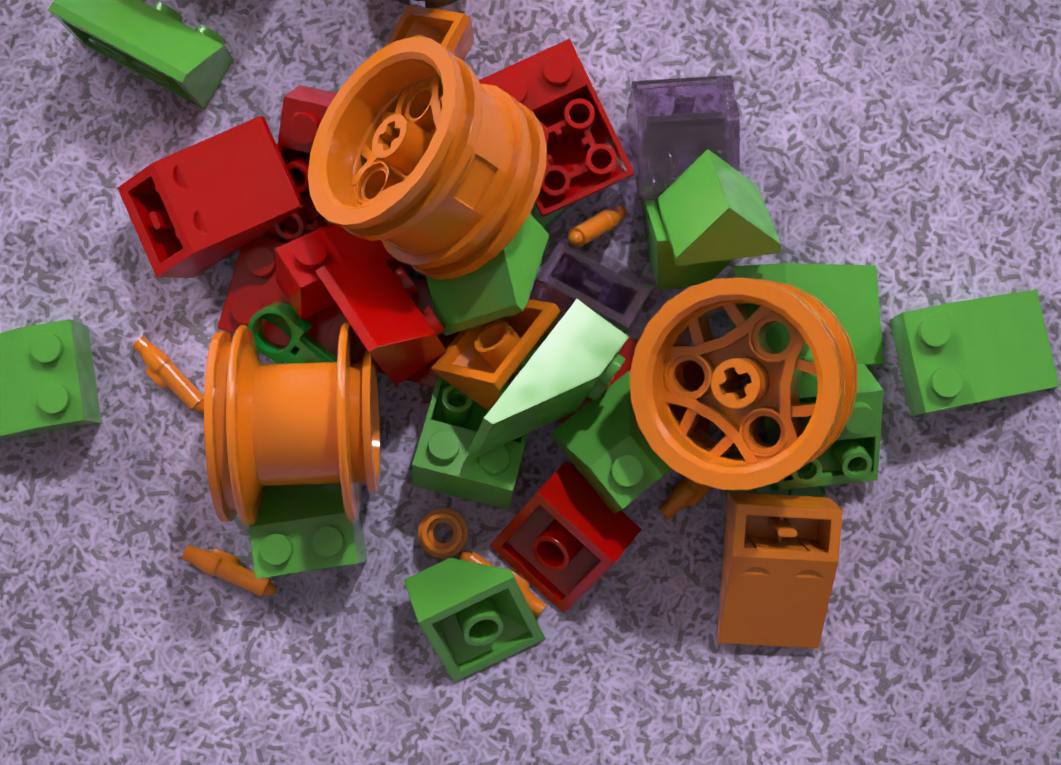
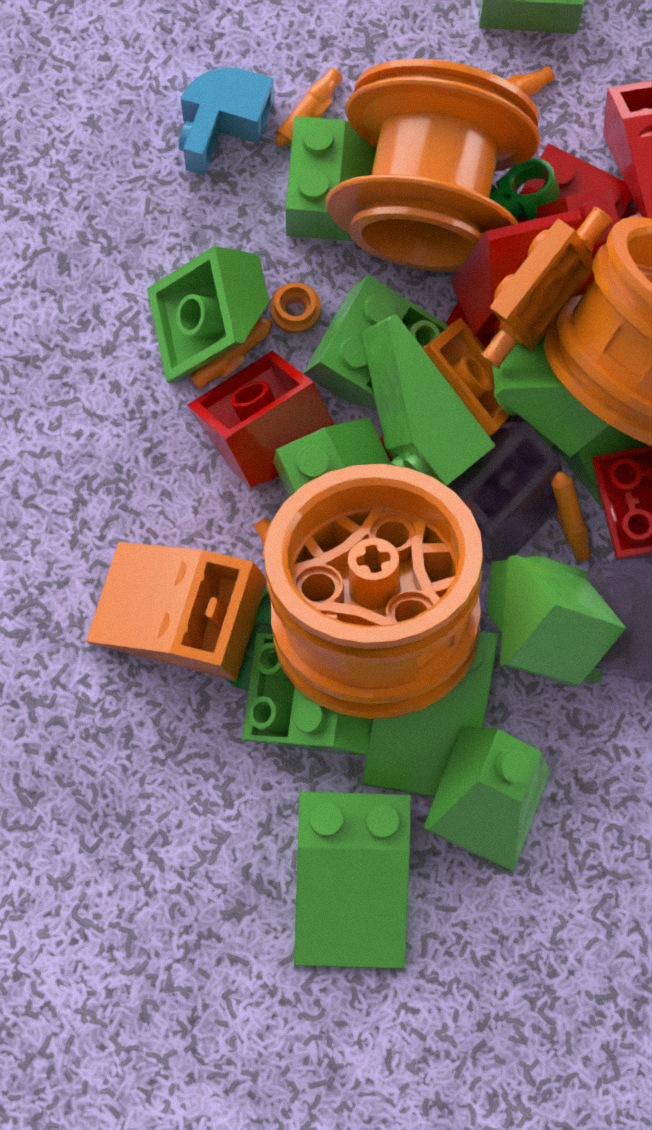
camera: 95 degrees right, 10 degrees down
none -> dark azure brick [178,67,274,176]
none -> bright green slope [423,727,551,872]
none -> orange plate [480,207,613,369]

